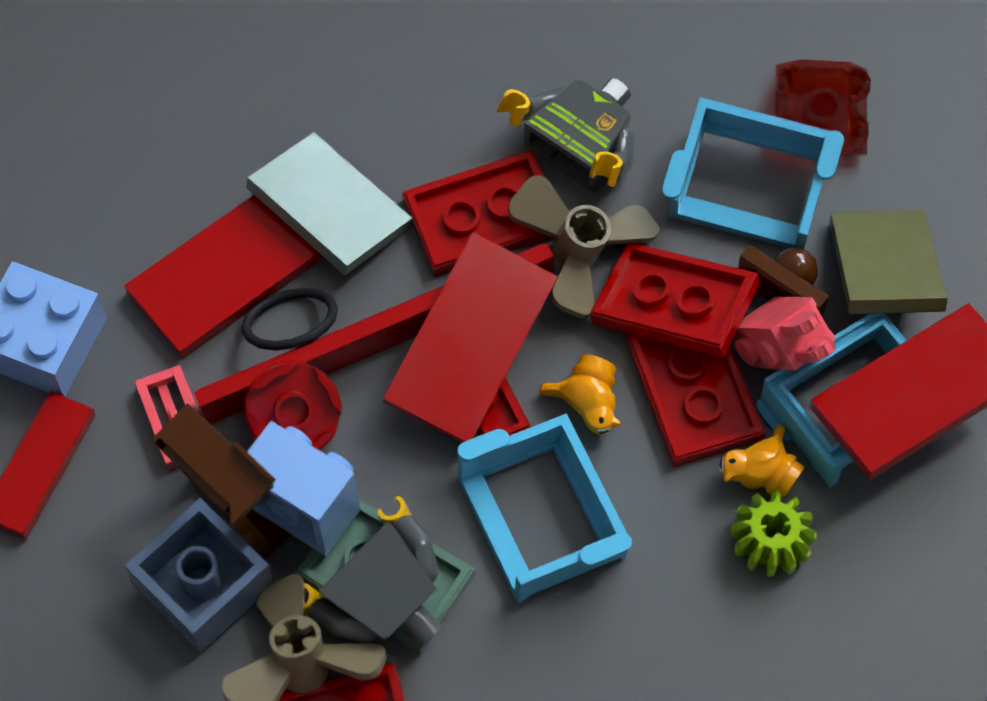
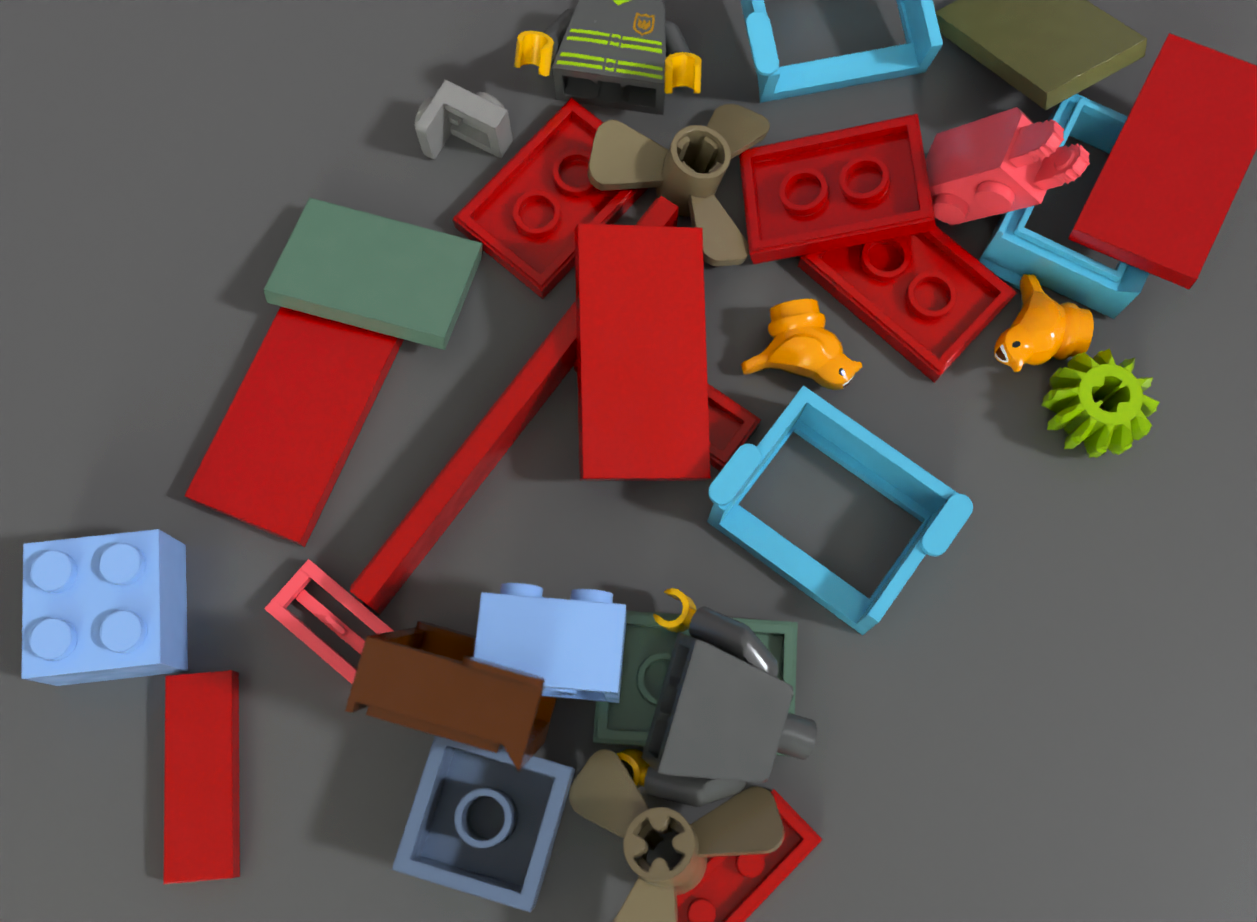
camera: 30 degrees left, 10 degrees up
black piece [241,288,338,351] -> none
red tile [243,361,342,451] -> none
reddish brown tile [738,244,829,318] -> none
none -> light grey bracket [415,79,513,160]

